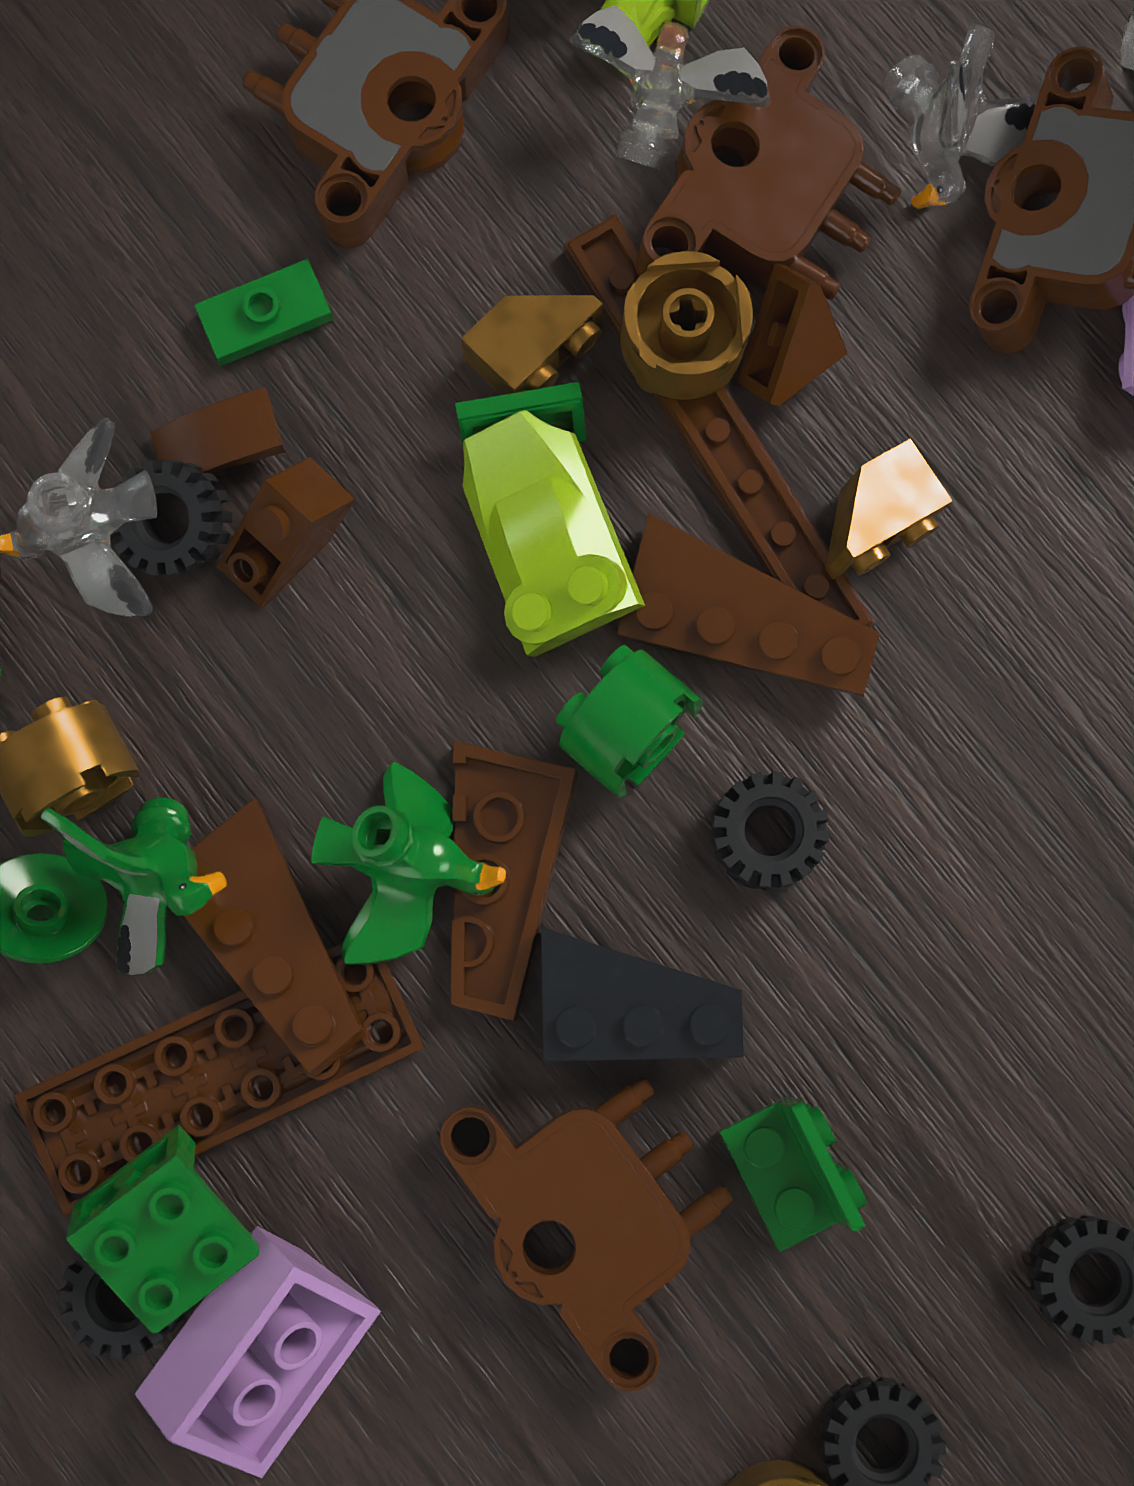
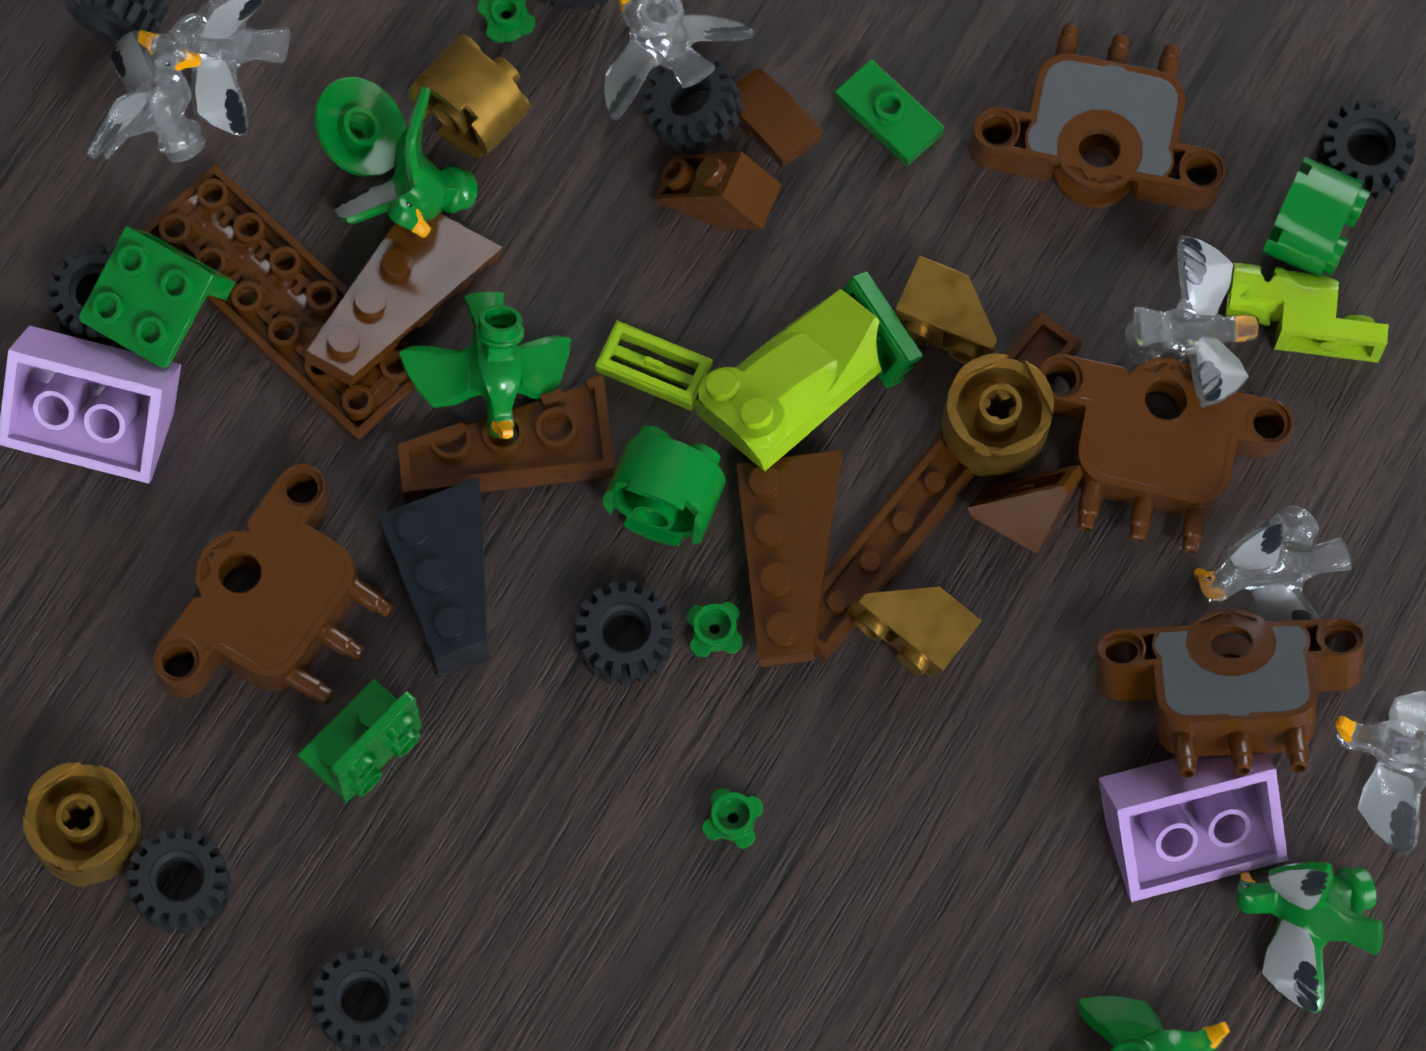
camera: 70 degrees right, 10 degrees down
none -> lime tile [595,320,713,411]
none -> green plate [686,602,743,658]
none -> green plate [703,788,763,849]

